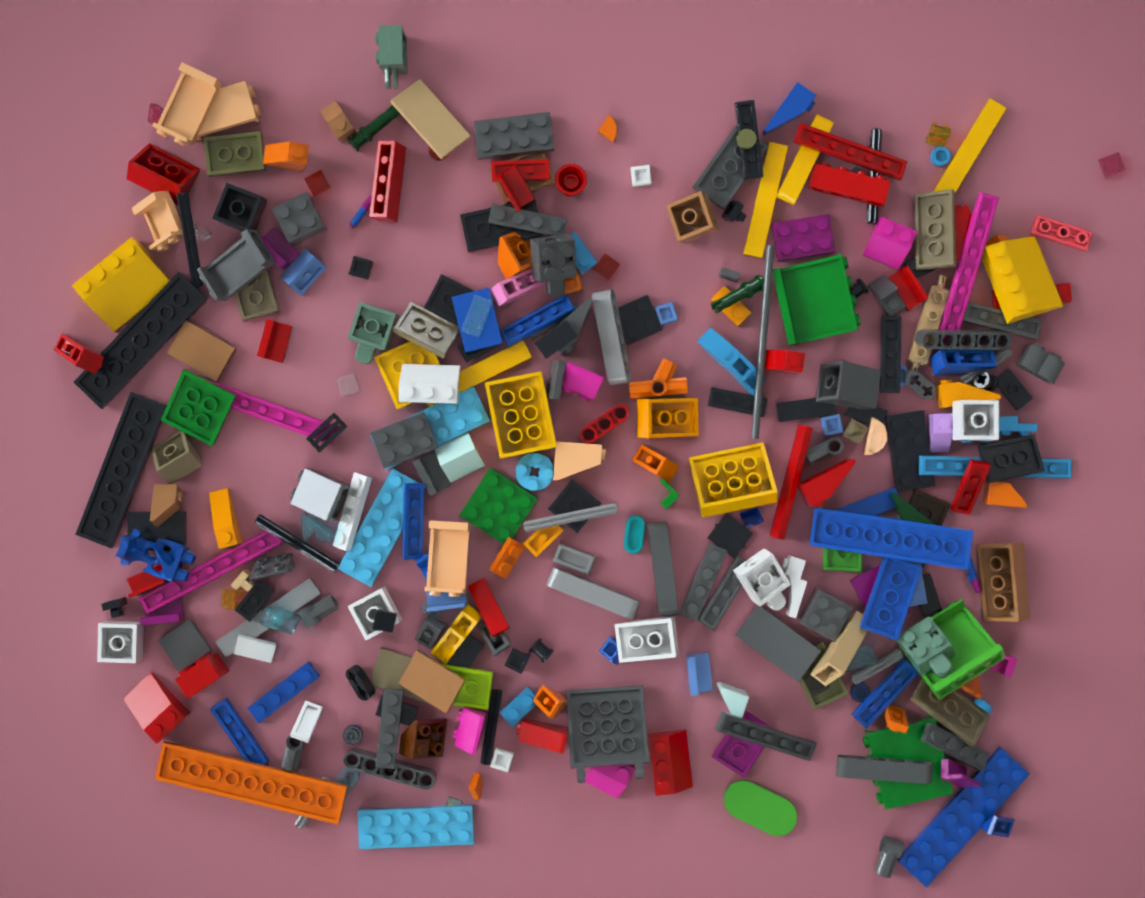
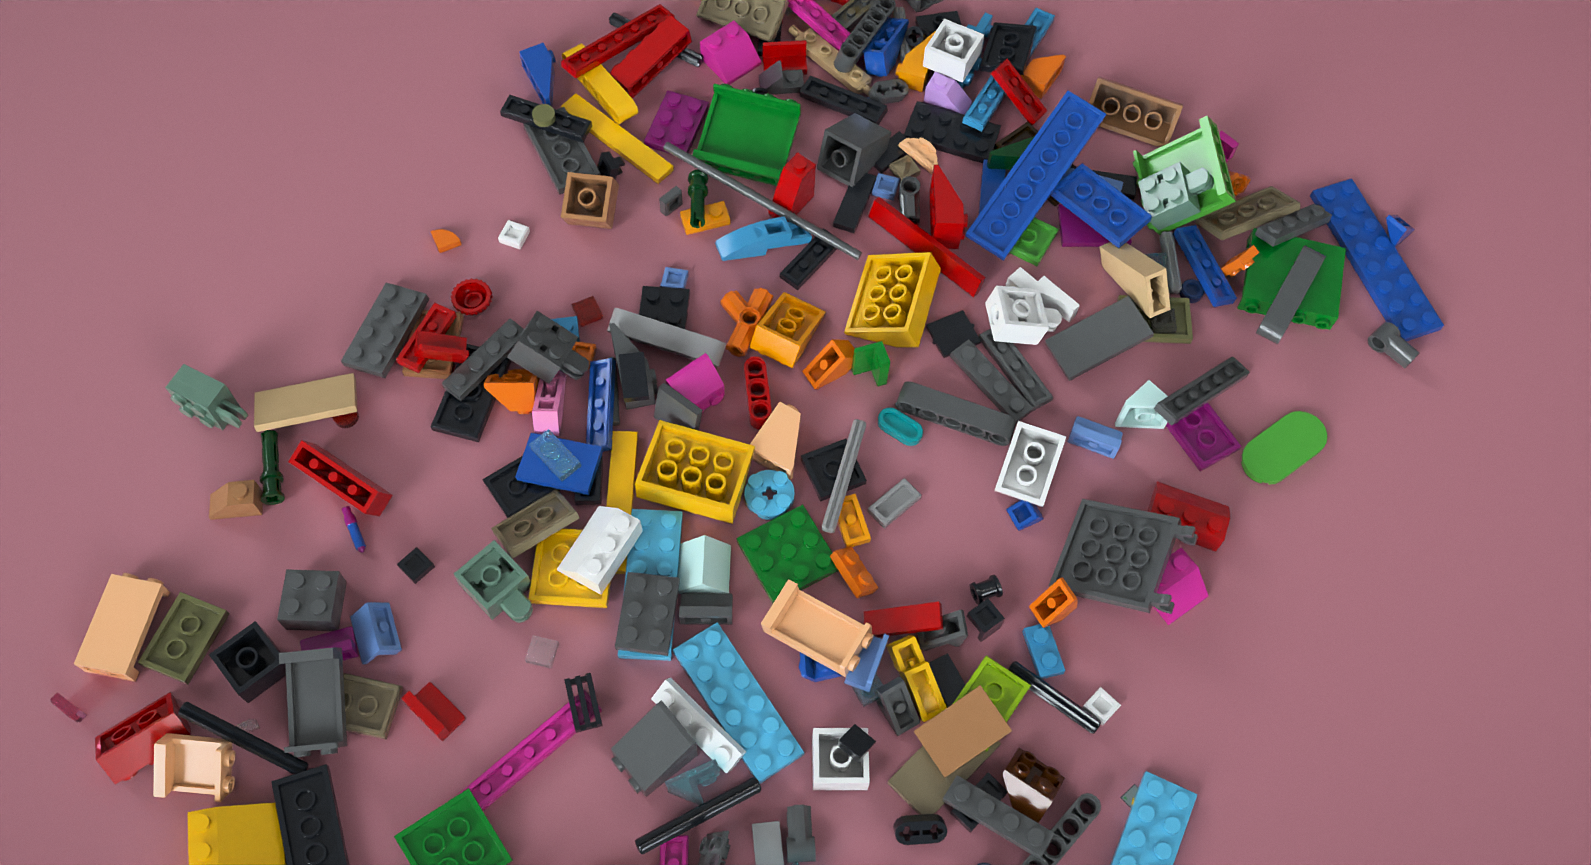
camera: 60 degrees left, 25 degrees down
light nougat panel [152,62,222,147] -> none
medium nougat tile [167,321,236,382] -> none
orange slope [263,141,309,171] -> none
clear red tile [304,170,331,197] -> none
blue plate [402,483,425,560] -> none
dark pink slope [452,707,487,755] -> none
orange tile [468,772,482,800] -> none
red slope [516,718,568,754] -> none
light grey beam [546,567,640,620] -> none
clear blue slope [740,507,764,528] -> none
dark grey brick [797,587,853,642] -> none
magenta panel [941,759,980,788] -> none
piece [967,558,982,593] -> none
dark azure tile [973,698,993,714] -> none

